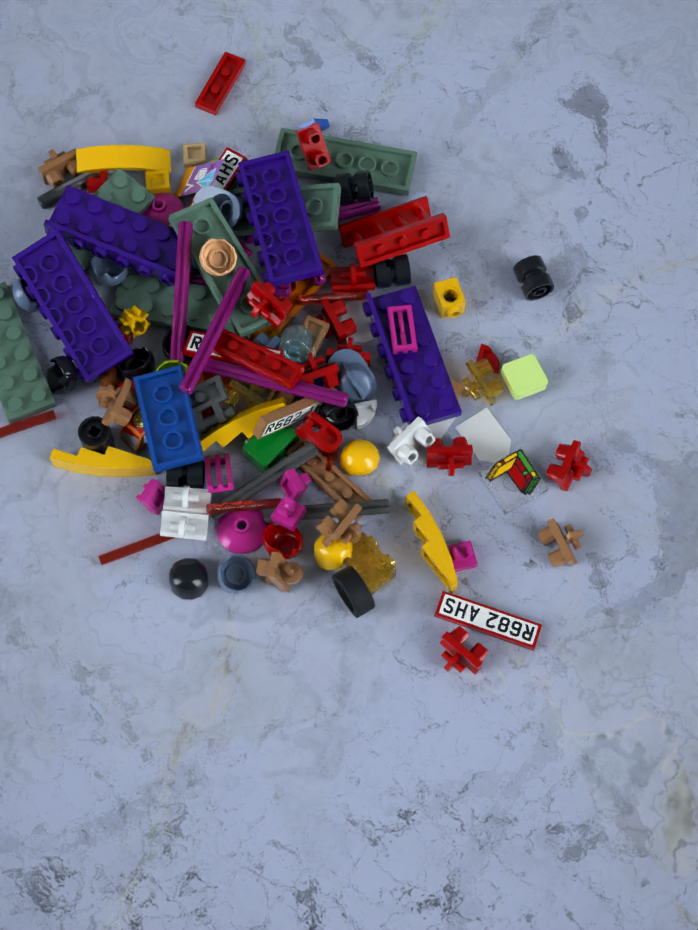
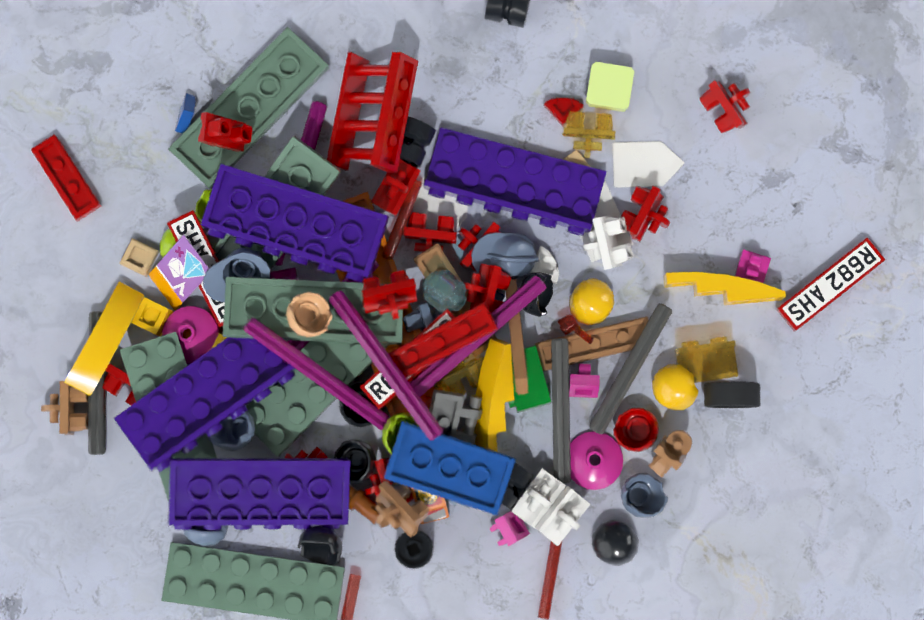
camera: 50 degrees left, 15 degrees up
yellow slope [50,446,157,477] -> none
yellow gear [118,305,151,338] -> none
dark pink tile [204,453,234,493] -> none
clear red bar [206,498,282,514] -> none
dark pink tile [270,496,307,532] -> none
red plate [295,411,342,452] -> none
medium nougat hips [316,499,362,548] -> none
black wheel [335,170,374,205] -> none
dark pink tile [387,305,418,354] -> none
yellow brick [432,277,466,319] -> none
red hips [440,626,488,675] -> none
tile [478,447,548,515] -> none
medium nougat hips [538,518,584,567] -> none

